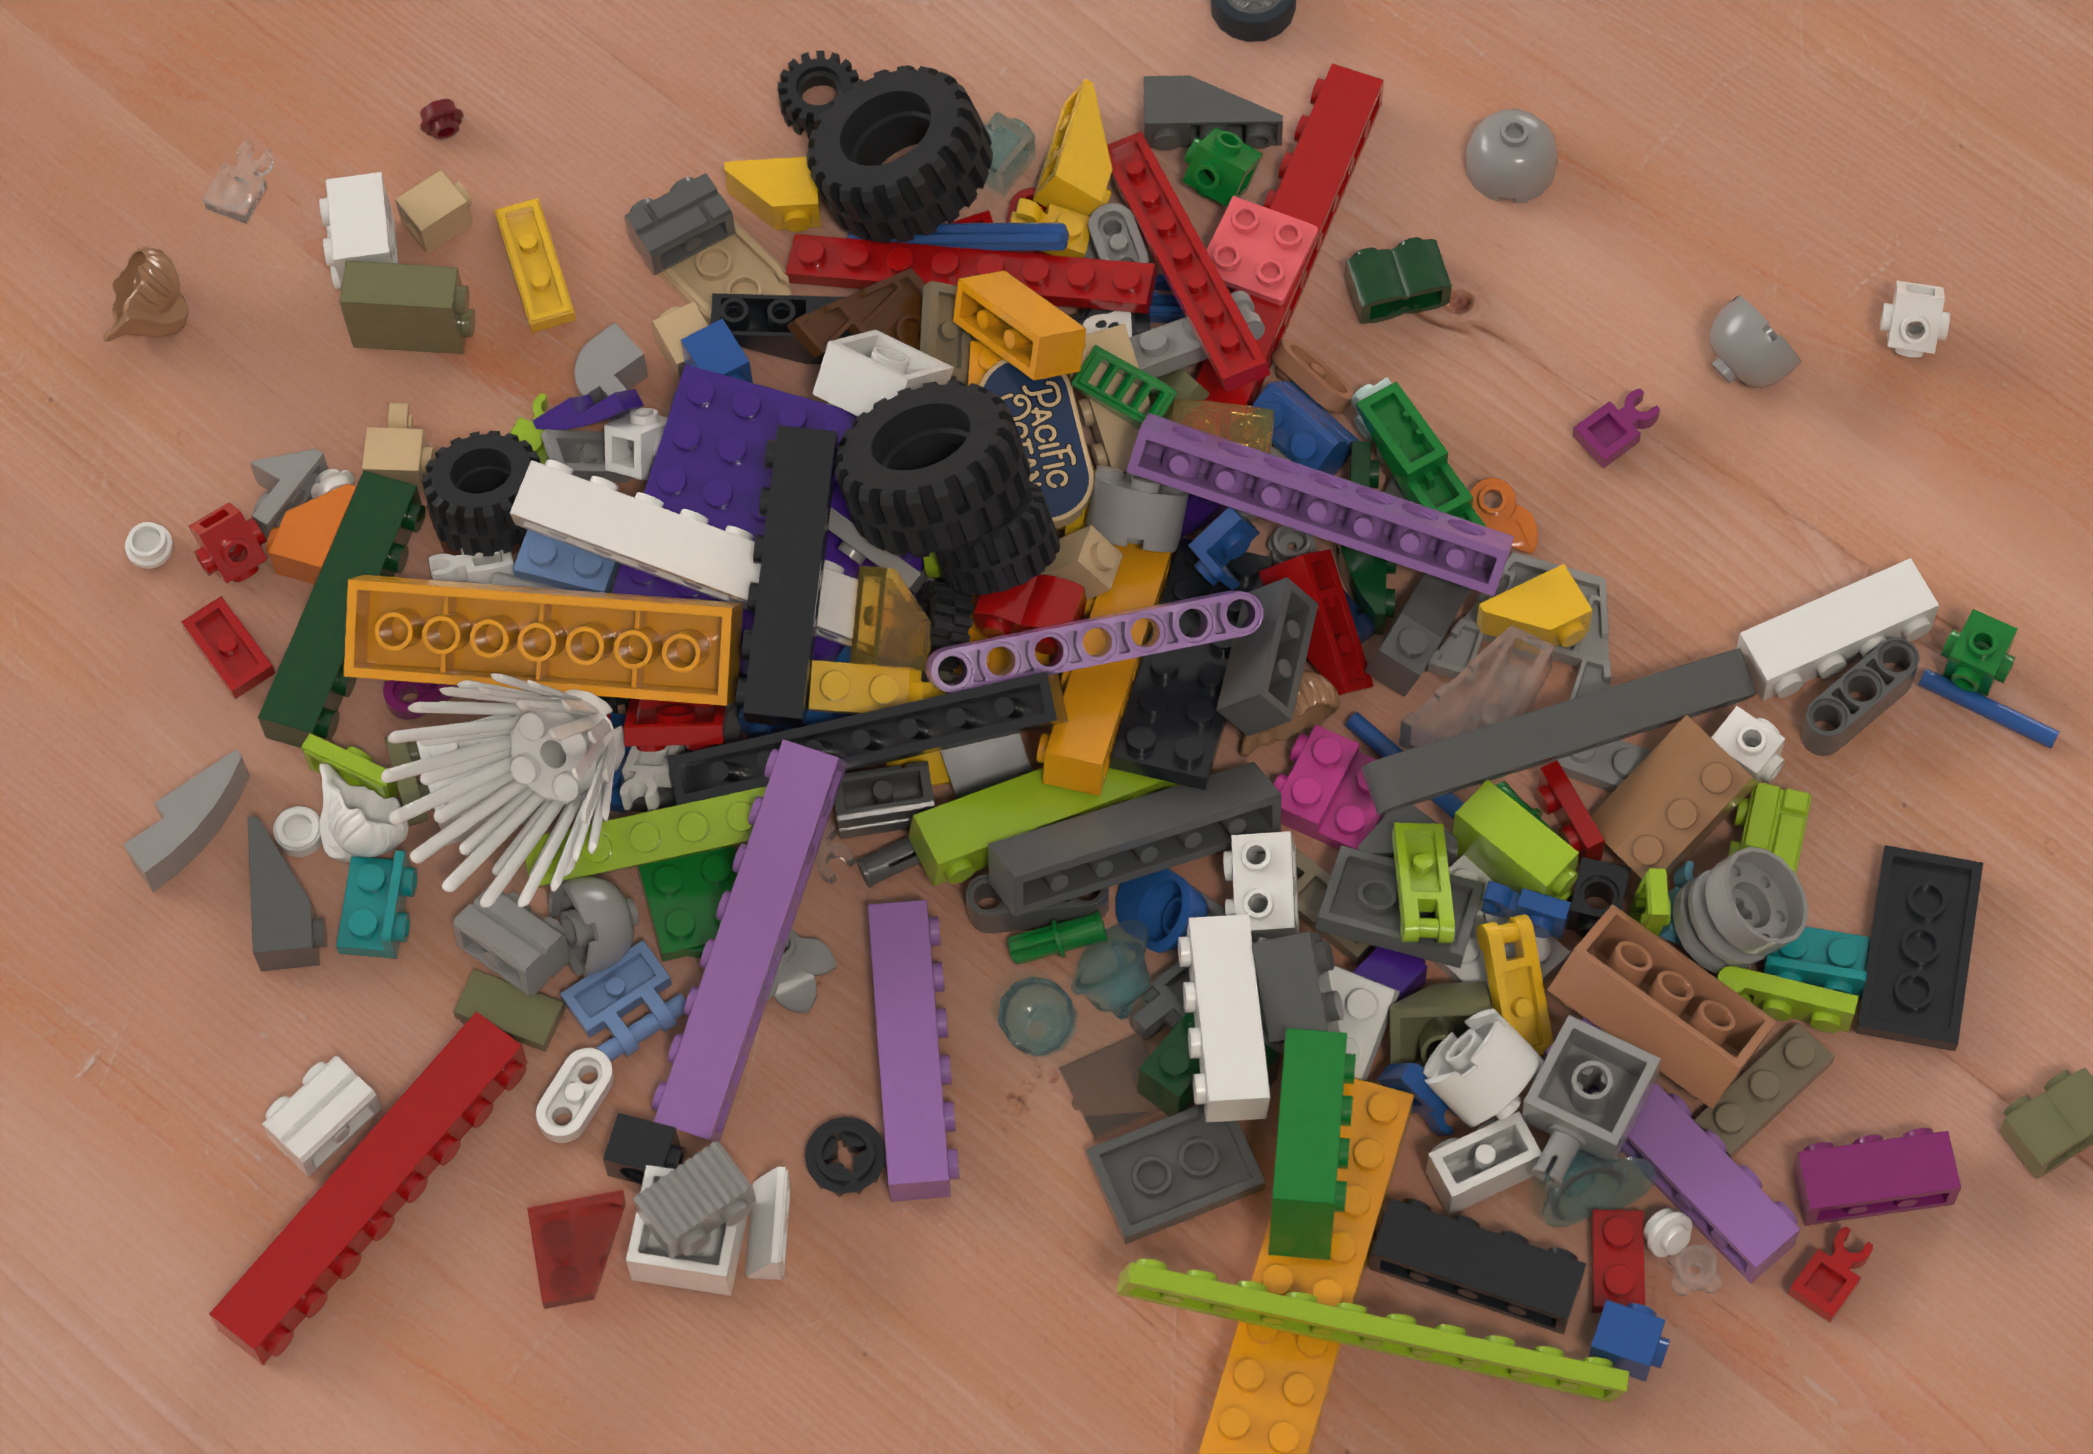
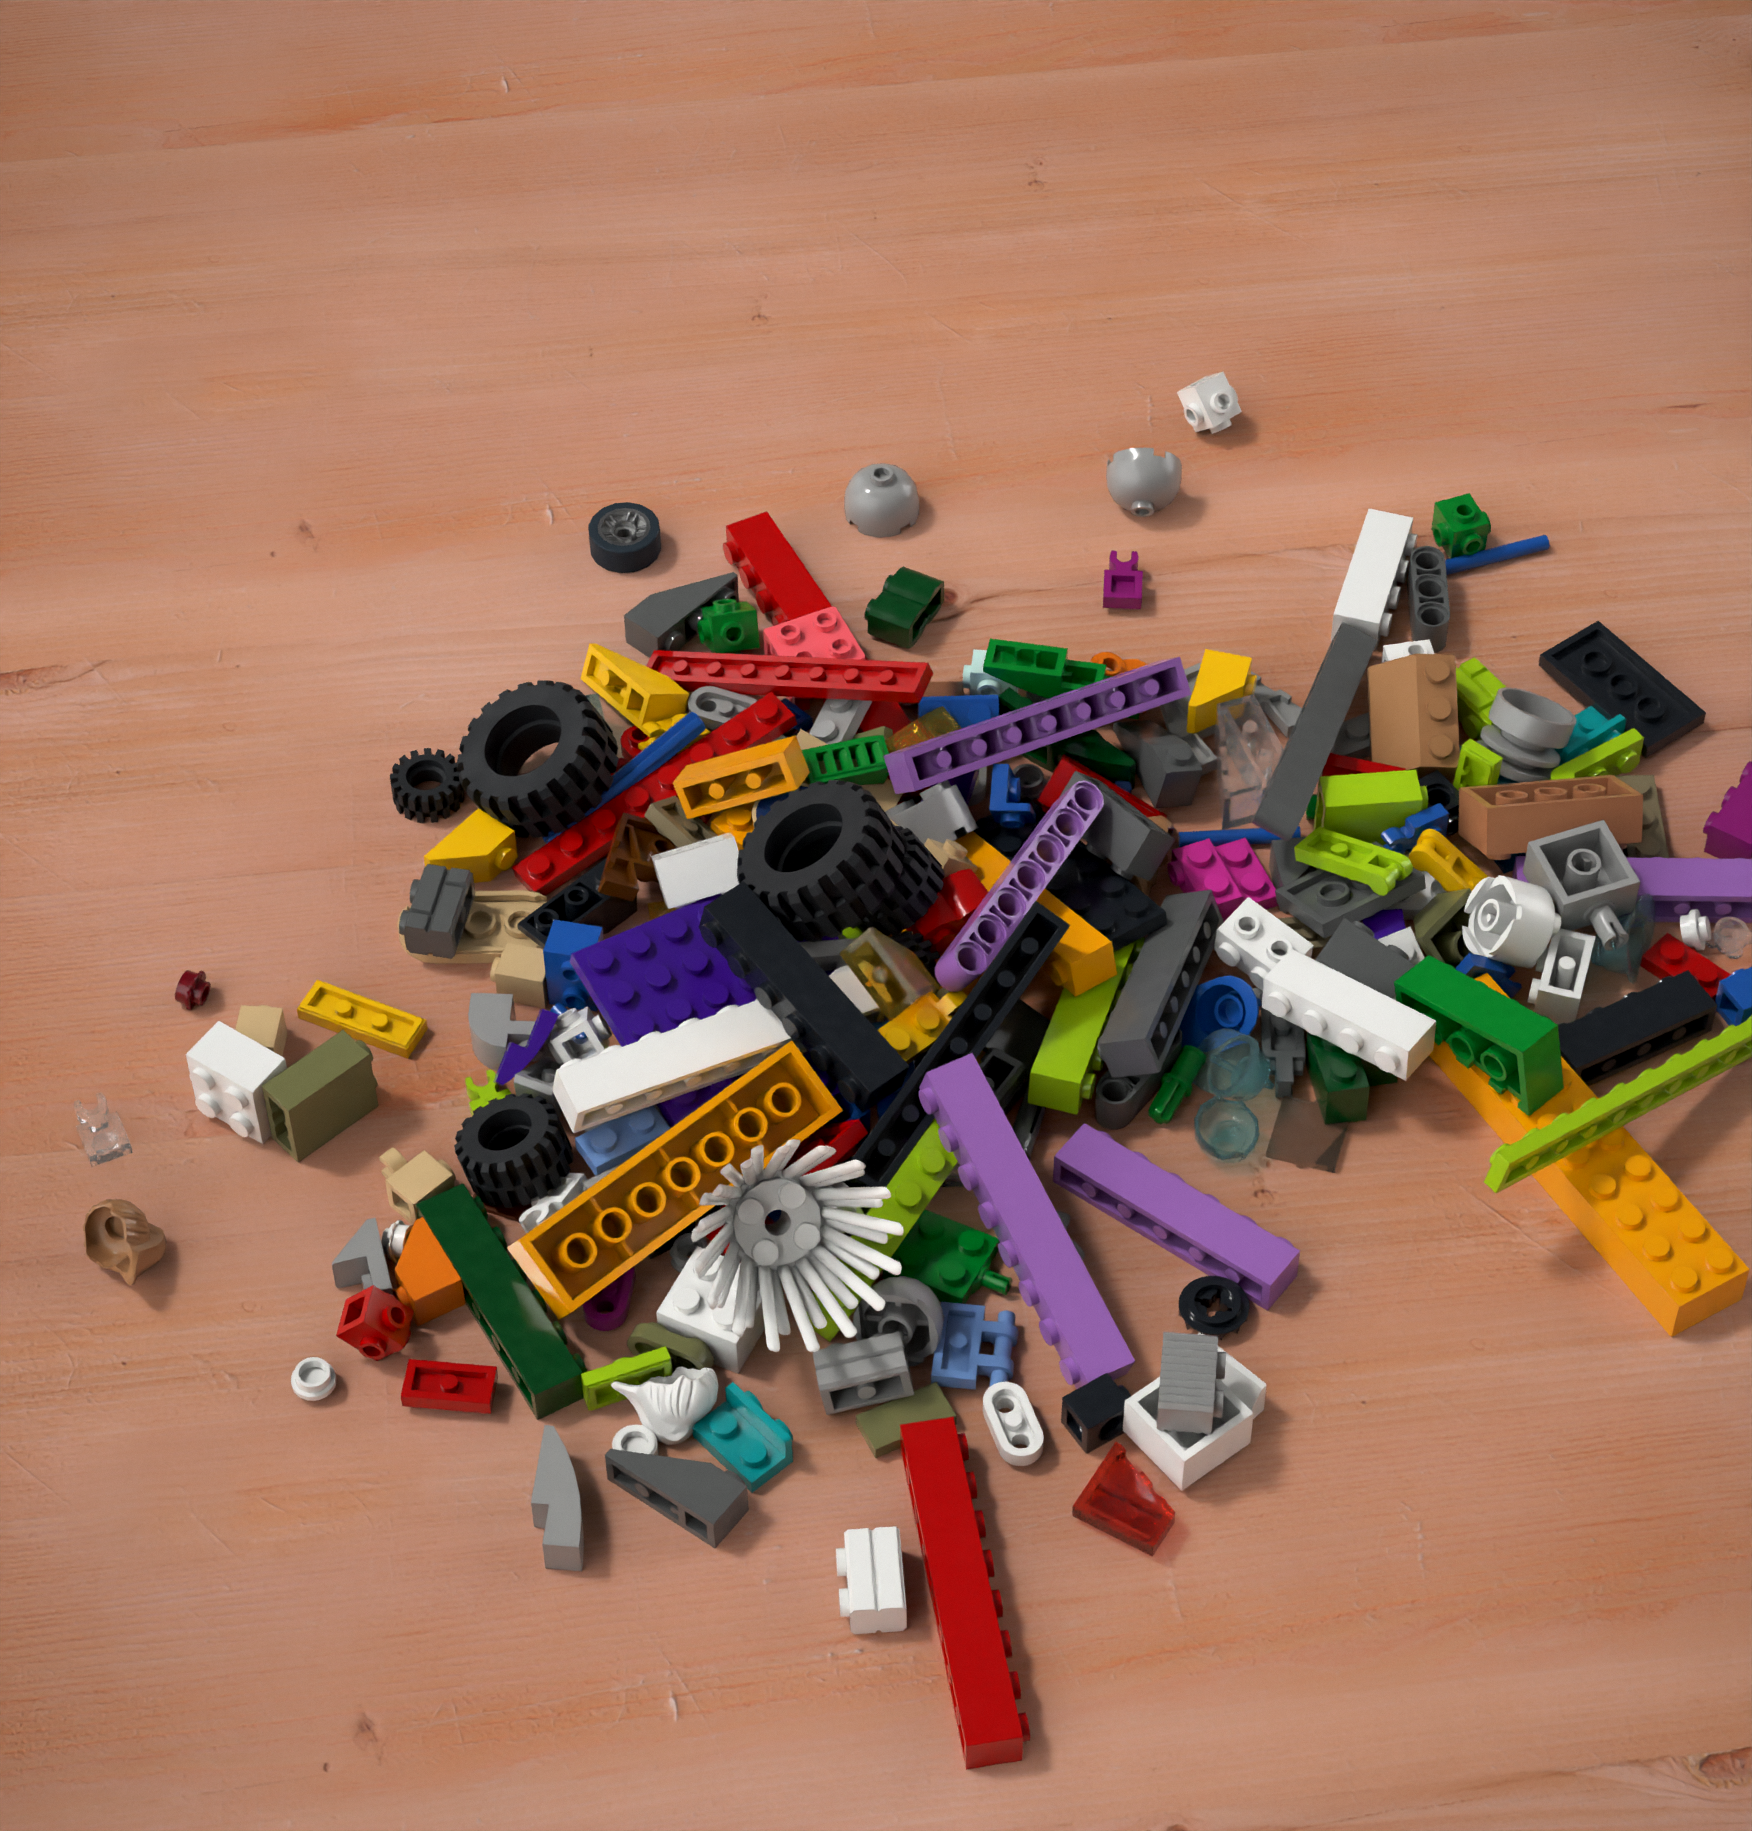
camera: 50 degrees left, 15 degrees down
dark grey plate [1086,1104,1266,1245] -> none

